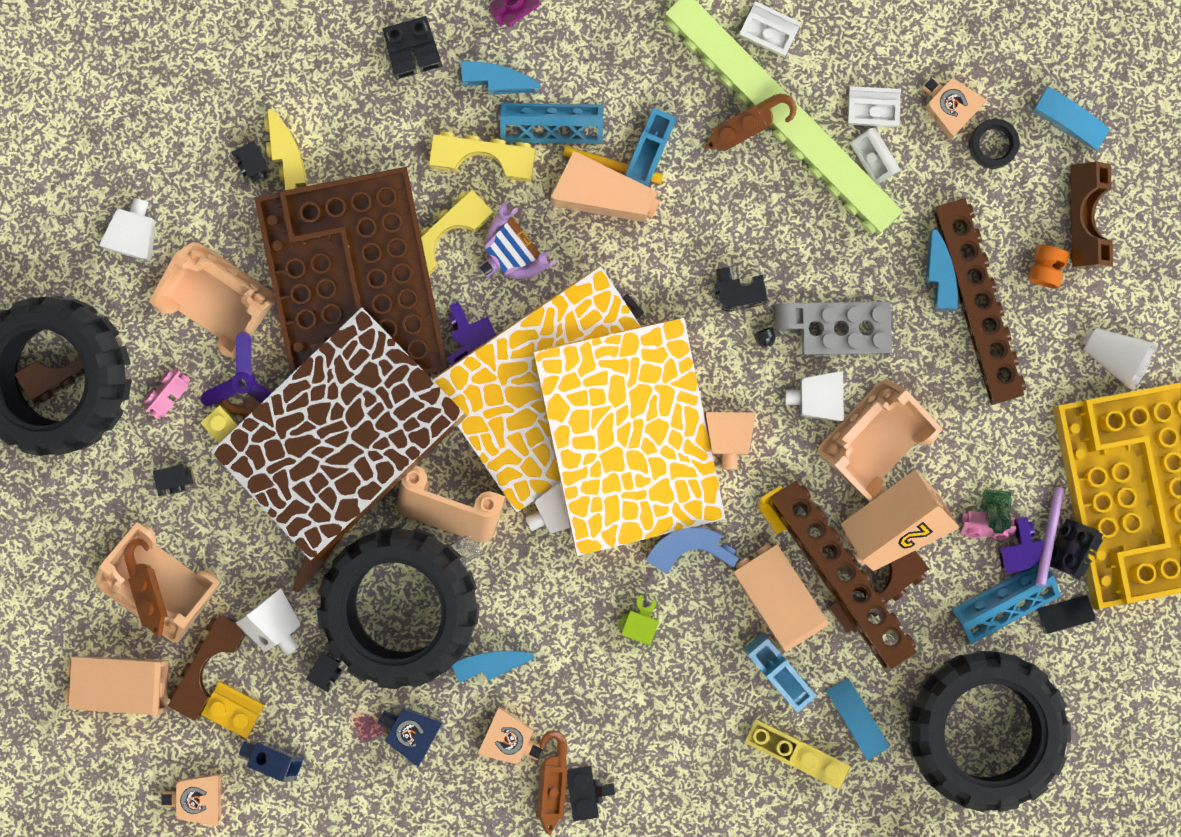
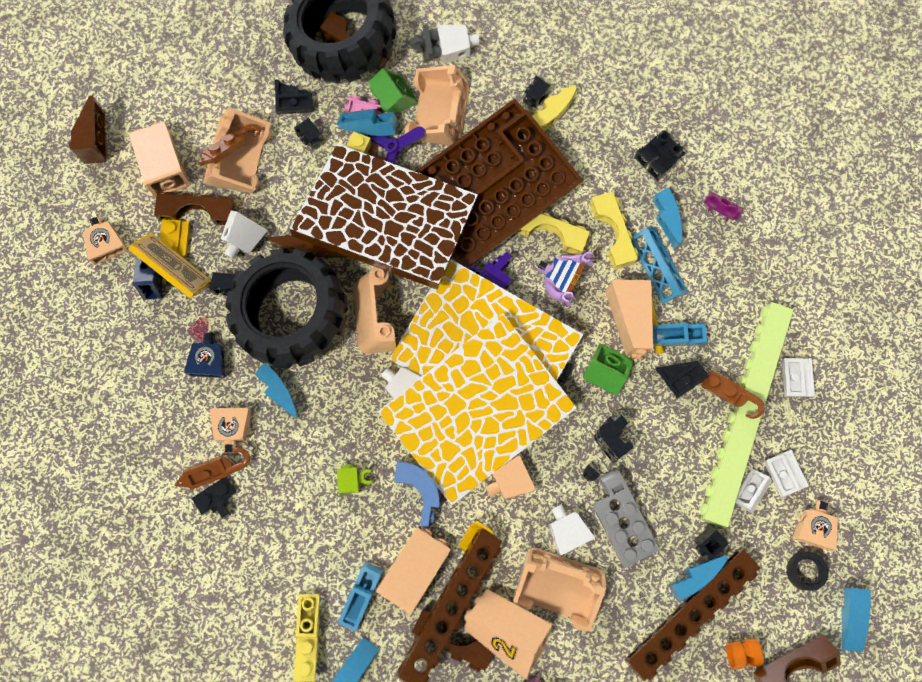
camera: 60 degrees right, 10 degrees down
none -> reddish brown slope [68,95,106,164]
none -> tile [128,232,211,299]
none -> black wing [274,79,313,115]
none -> dark azure slope [337,108,398,136]
none -> bright green slope [368,68,418,114]
none -> dark grey hips [410,25,441,63]
none -> bright green slope [582,343,634,396]
none -> black wing [655,361,710,399]
none -> black brick [694,524,729,560]

